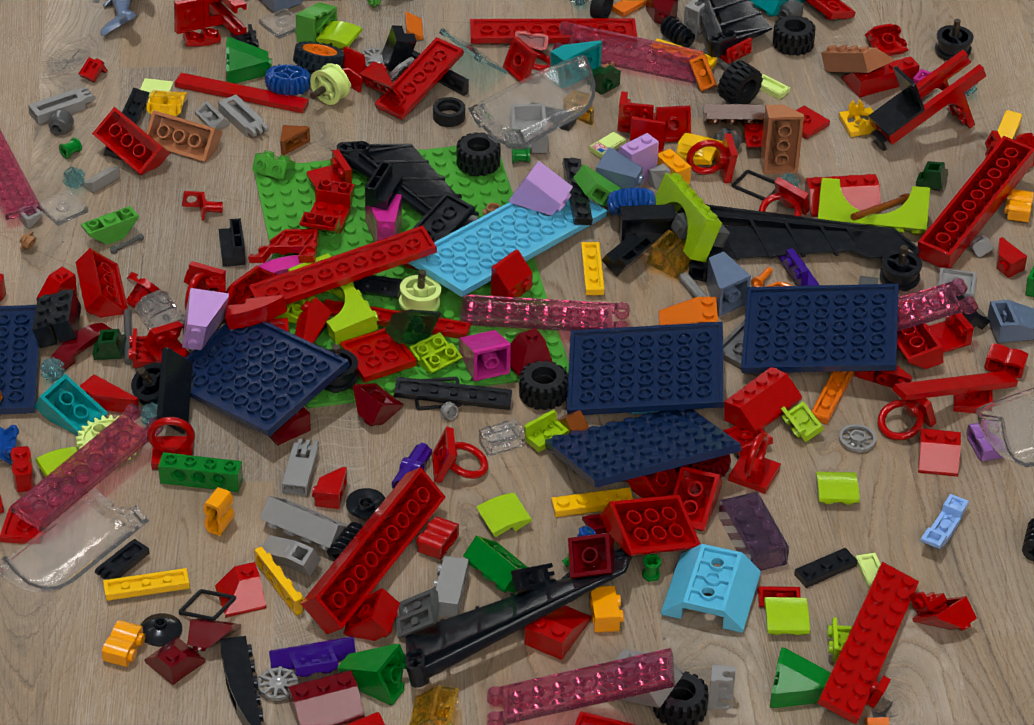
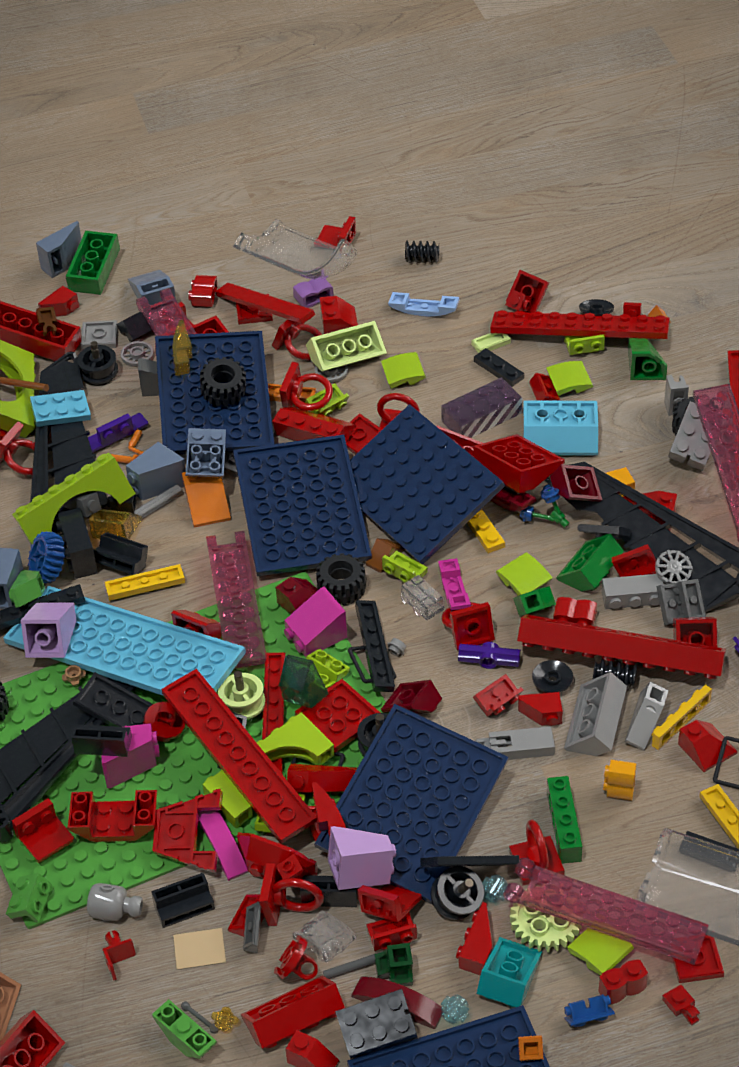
camera: 100 degrees left, 5 degrees up
none -> medium azure plate [30,390,91,427]
none -> reddish brown plate [36,307,57,336]
none -> light grey piece [87,883,143,922]
none -> clear yellow slope [173,320,192,376]
none -> tan sticker [173,928,226,969]
none -> sand blue slope [186,428,226,477]
none -> black tyre [200,357,246,407]
none -> clear yellow plate [211,1007,239,1031]
none -> dark grey slope [243,902,262,953]
none -> red tile [279,361,333,411]
none -> yellowish green slope [306,321,387,372]
none -> dark pink slope [438,558,471,610]
none -> red bracket [473,674,524,717]
none -> green slope [513,586,556,617]
none -> black dish [579,299,614,316]
none -> red bracket [612,544,656,577]
none -> light grey wheel [655,550,693,584]

